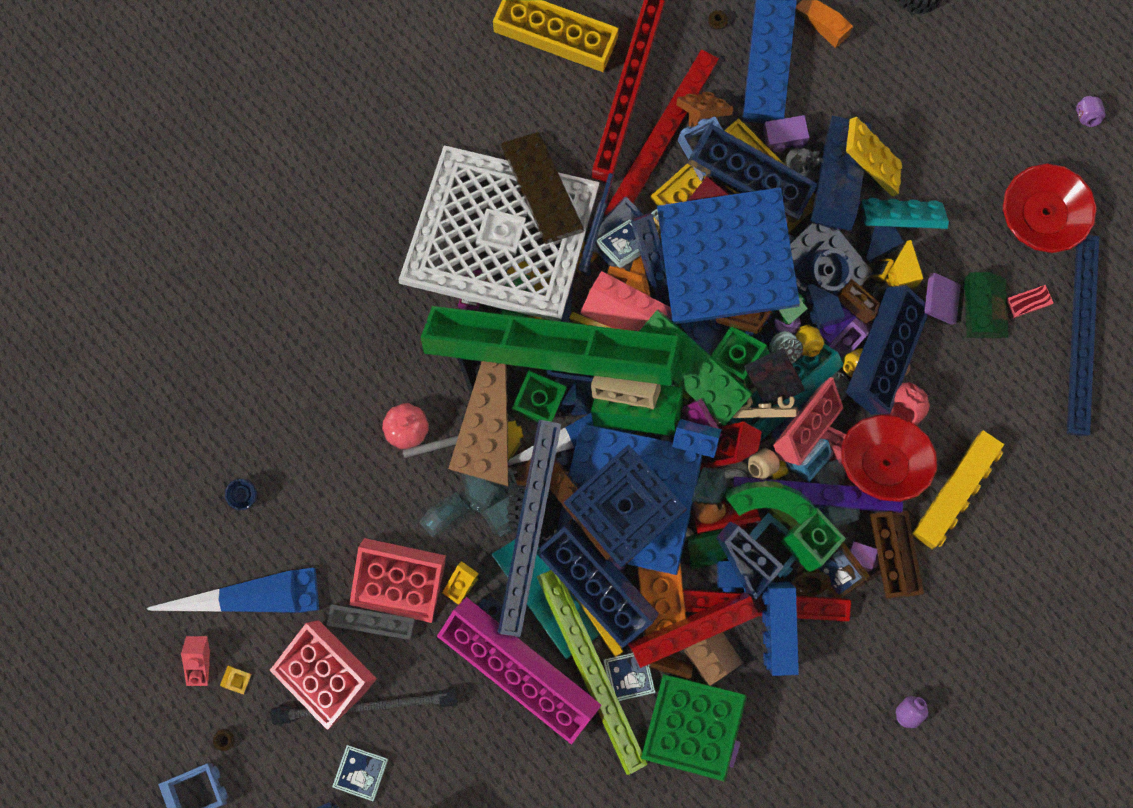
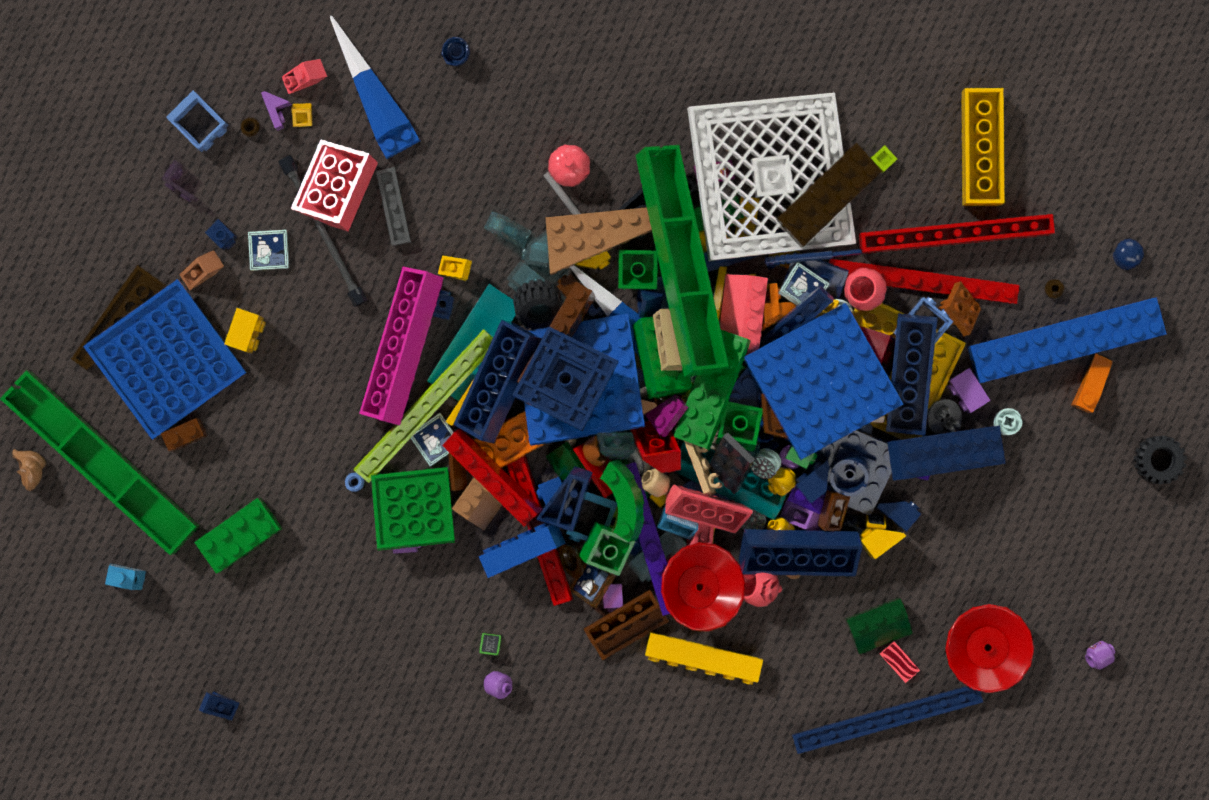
camera: 70 degrees right, 10 degrees up
coral slope [349,538,446,623] -> none
plate [498,420,561,637] -> none
blue brick [672,419,722,458] -> none
yellow plate [846,117,902,196] -> none
teal plate [861,198,949,229] -> none
medium lavender tile [925,273,961,324] -> none
none -> medium lavender slope [261,91,292,131]
none -> medium blue plate [345,473,364,492]
none -> slope [479,633,501,655]
none -> coral piece [844,268,887,311]
none -> lime plate [871,145,897,173]
none -> light aqua wheel [993,408,1022,435]

